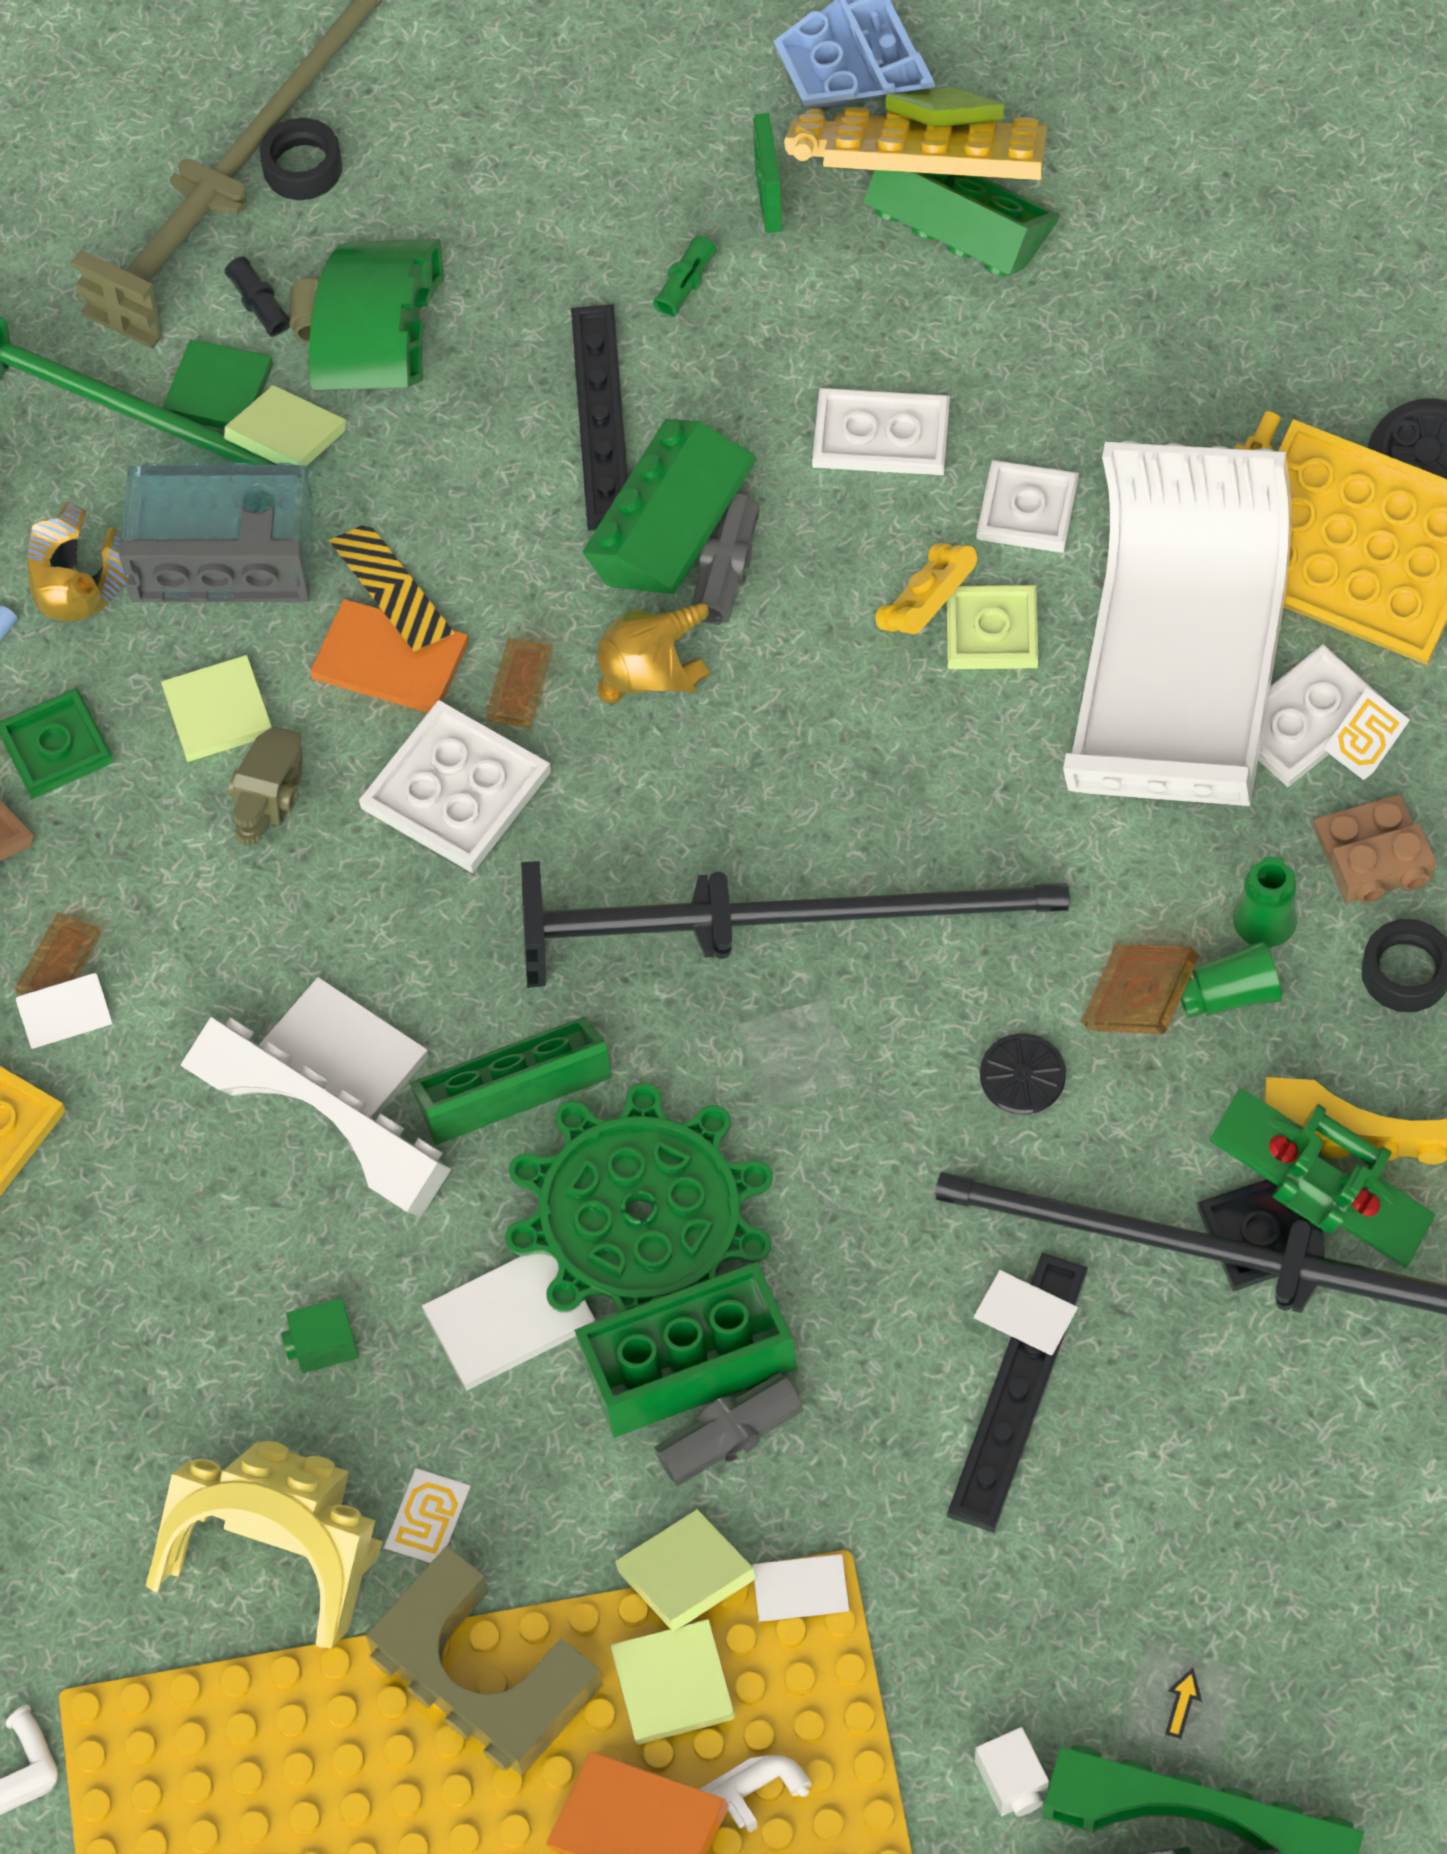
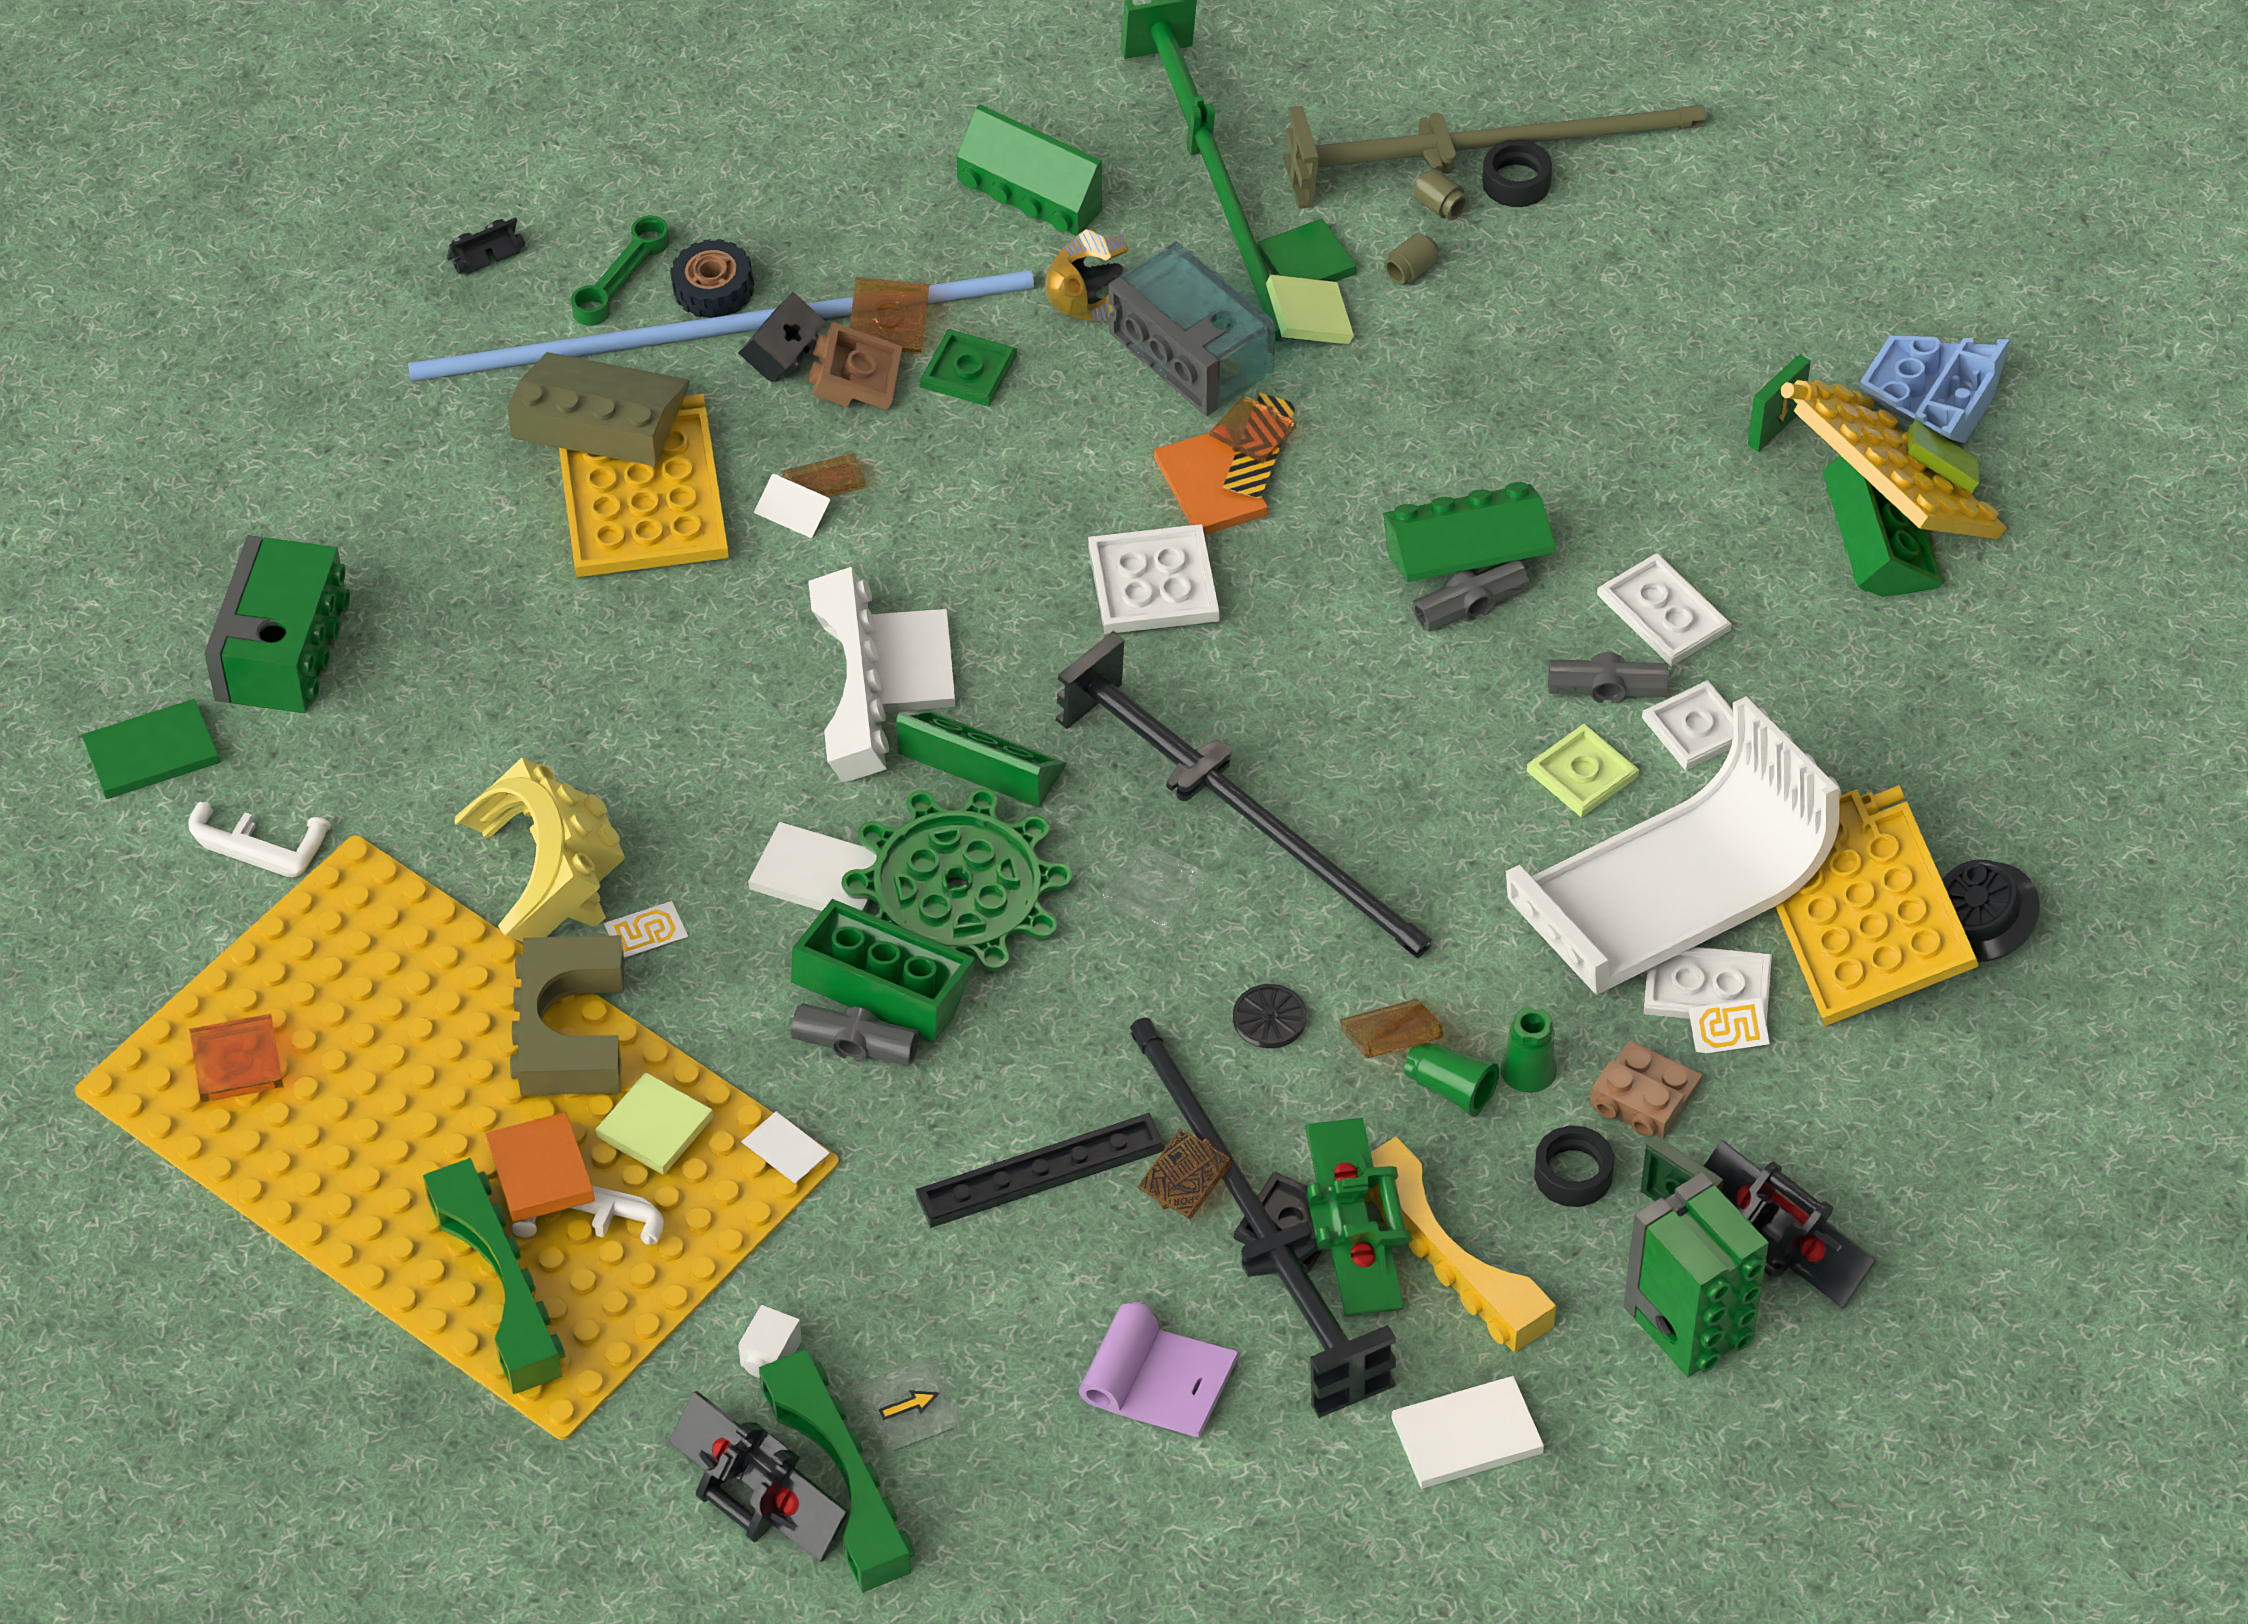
camera: 45 degrees right, 10 degrees down
yellowish green tile [161,655,272,762] -> none
black pin [224,257,290,337] -> none
olive hinge [228,726,302,846] -> none
green brick [281,1297,359,1374] -> none
green panel [309,239,444,390] -> none
clear orange tile [487,638,552,729] -> none
black tile [571,304,628,531] -> none
pearl gold piece [597,603,710,704] -> none
yellowish green tile [615,1509,756,1632] -> none
green pin [653,236,717,317] -> none
yellow plate [875,543,977,634] -> none
white sticker [973,1270,1078,1356] -> none
none -> lavender door [1079,1302,1239,1438]
none -> clear orange piece [1137,1128,1233,1220]
none -> clear orange piece [1210,395,1297,464]
none -> olive brick [1414,169,1468,220]
none -> dark grey piece [1548,652,1668,703]

